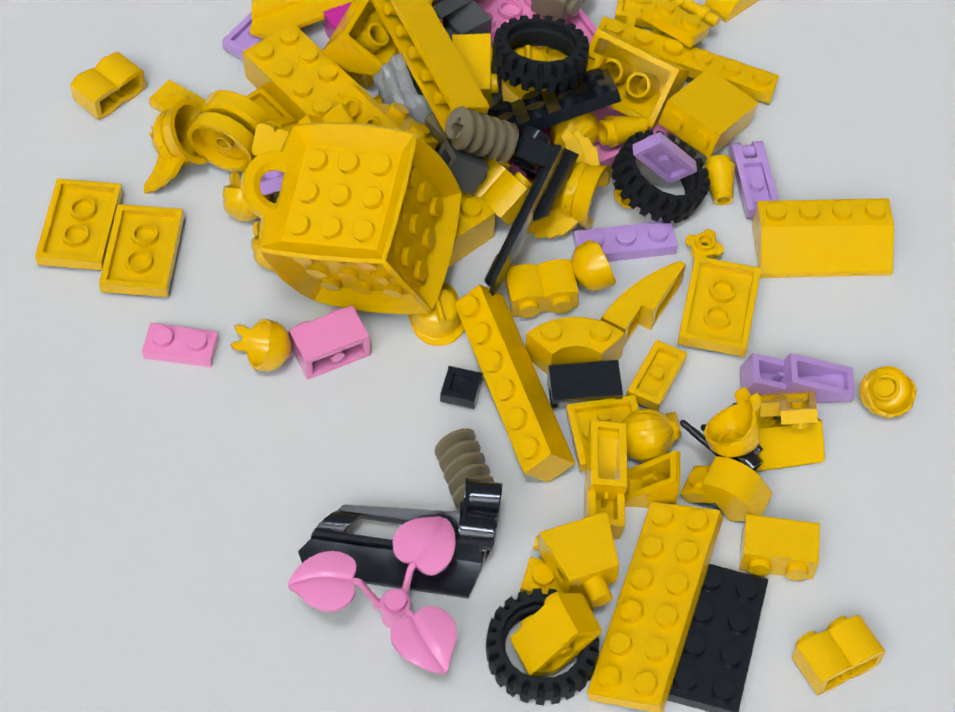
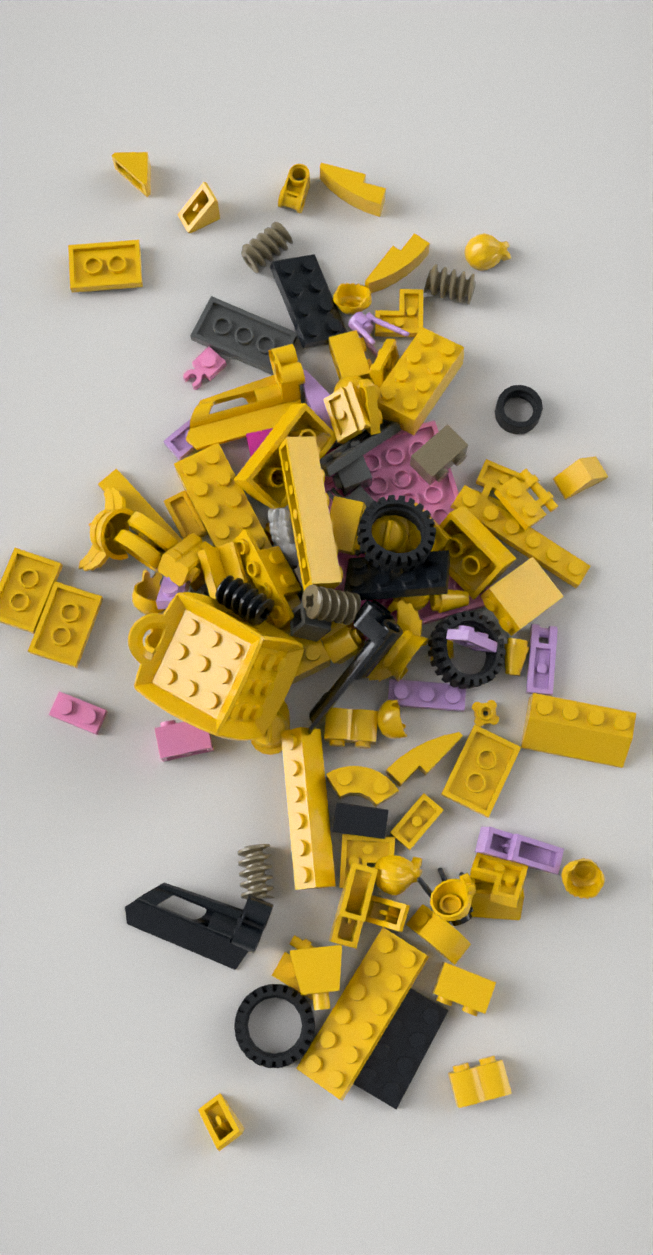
camera: 15 degrees right, 20 degrees up
yellow brick [70,52,146,119] -> none
yellow piece [230,319,292,372] -> none
bright pink plant [288,516,457,674] -> none
black plate [440,366,483,409] -> none
yellow brick [510,591,603,676] -> none

